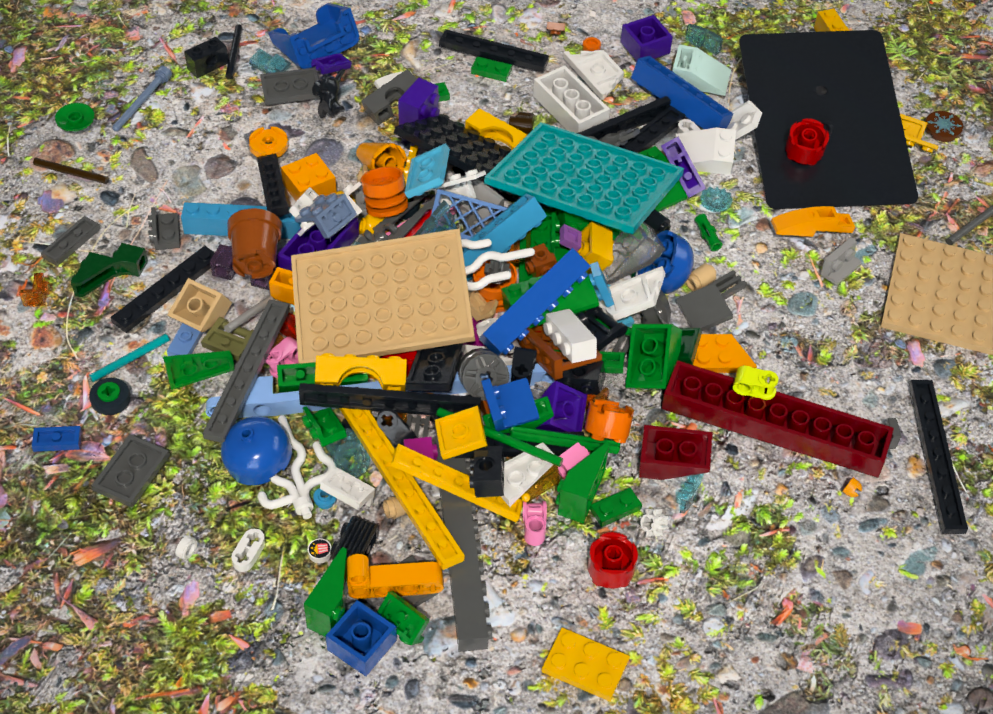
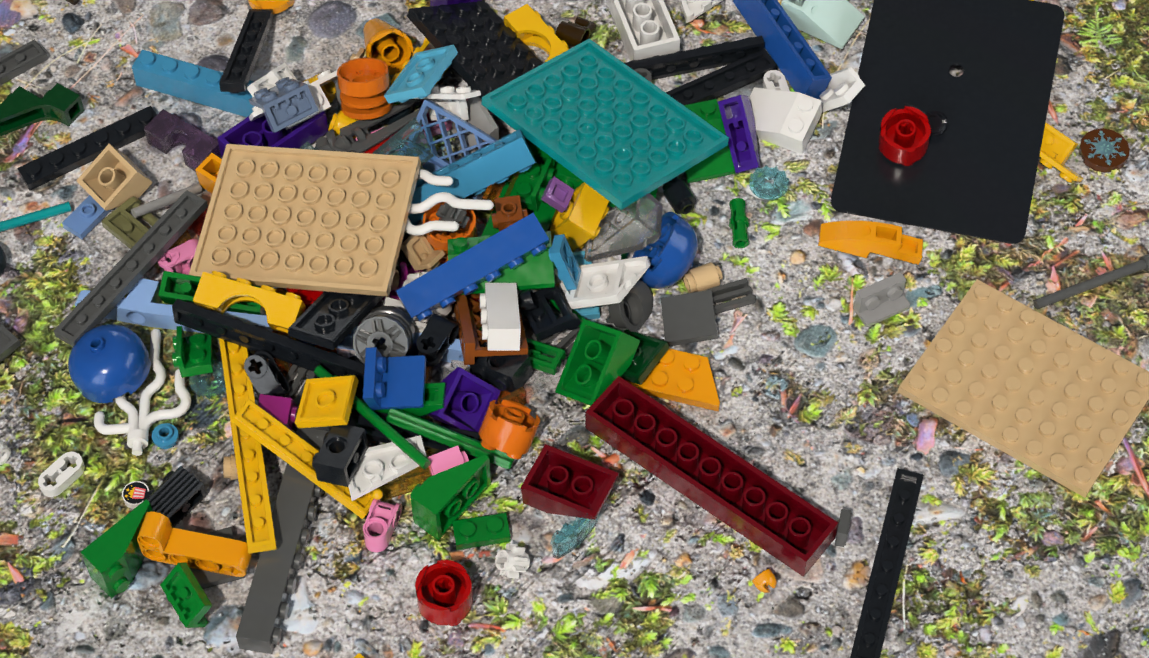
camera: 20 degrees right, 5 degrees up
dark grey bracket [148,207,180,251] -> none
green wing [163,350,235,390] -> none
dark orange piece [227,208,282,279] -> none
light orange brick [281,153,337,201] -> none
white bracket [320,468,375,510] -> none
blue brick [325,600,397,676] -> none
clear light blue gear [333,441,370,478] -> none
dark grey piece [599,128,640,147] -> none
neon yellow piece [733,366,779,400] -> none

